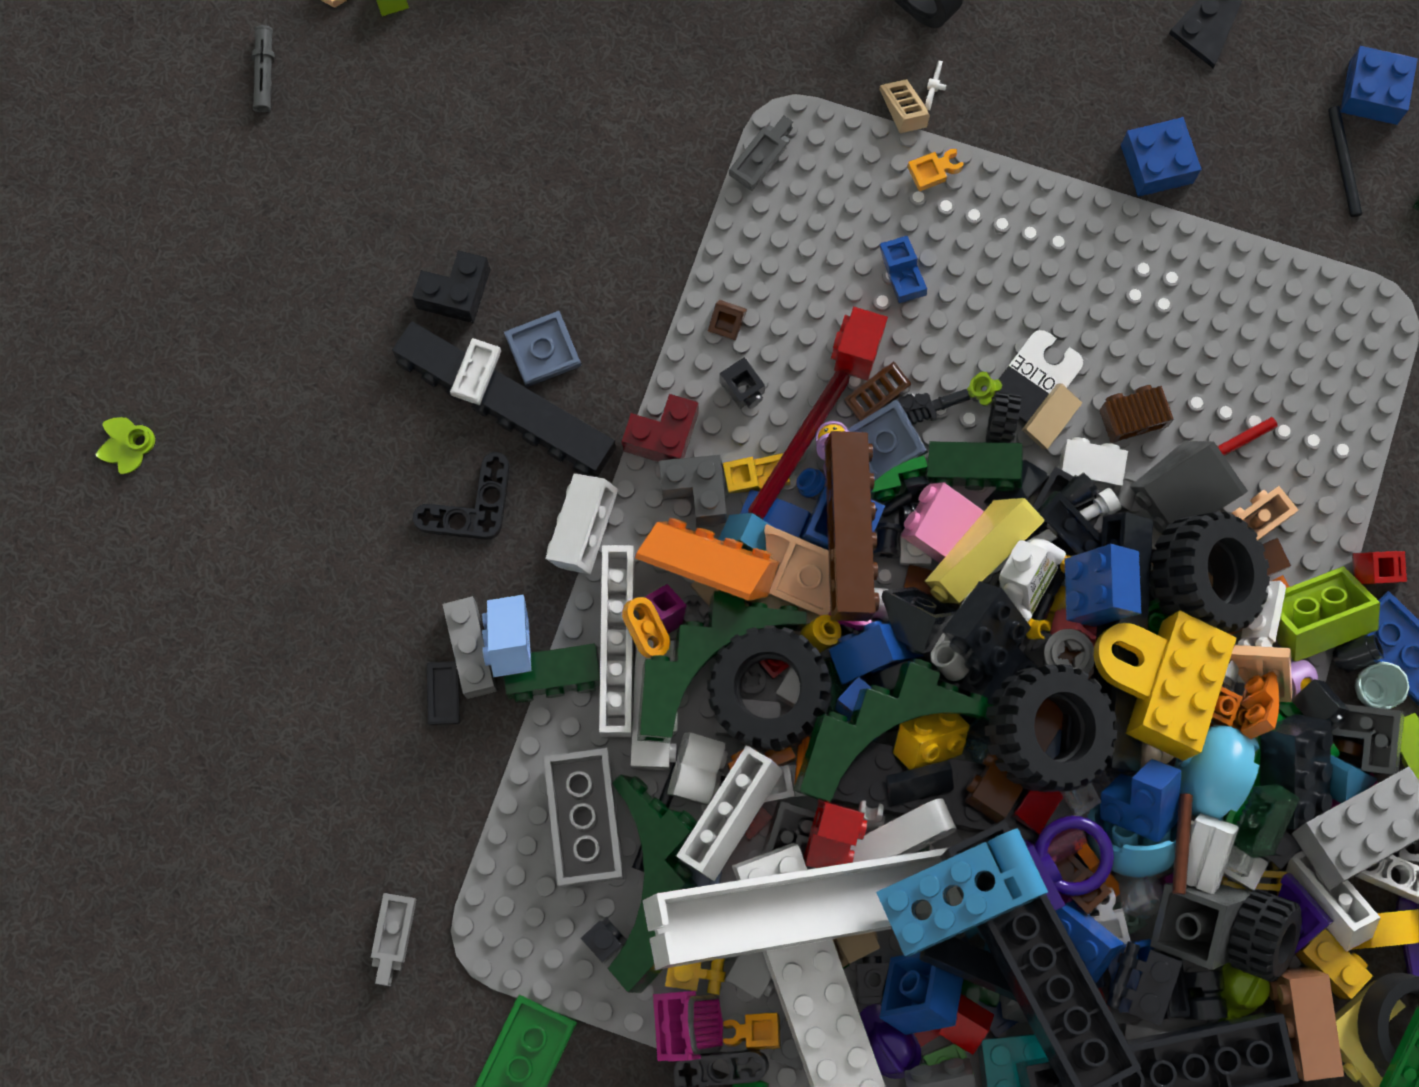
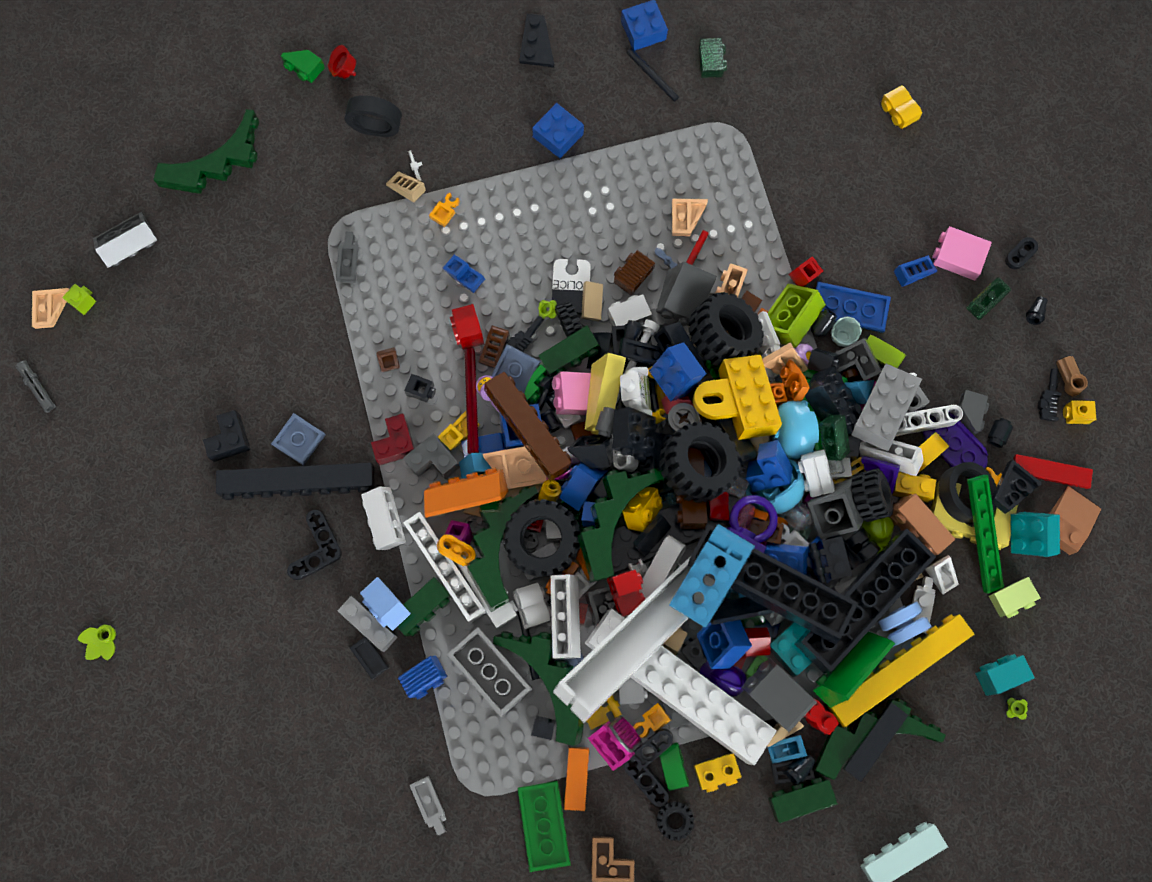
camera: 35 degrees left, 0 degrees up
white plate [450,338,501,405] -> none
blue plate [796,468,826,498] -> none
copper bar [1172,794,1193,895] -> none
none -> blue brick [398,656,448,699]
none -> orange tile [564,747,589,811]
none -> dark grey brick [595,407,615,438]
none -> sand blue piece [655,248,678,269]
none -> light nougat wing [672,199,708,236]

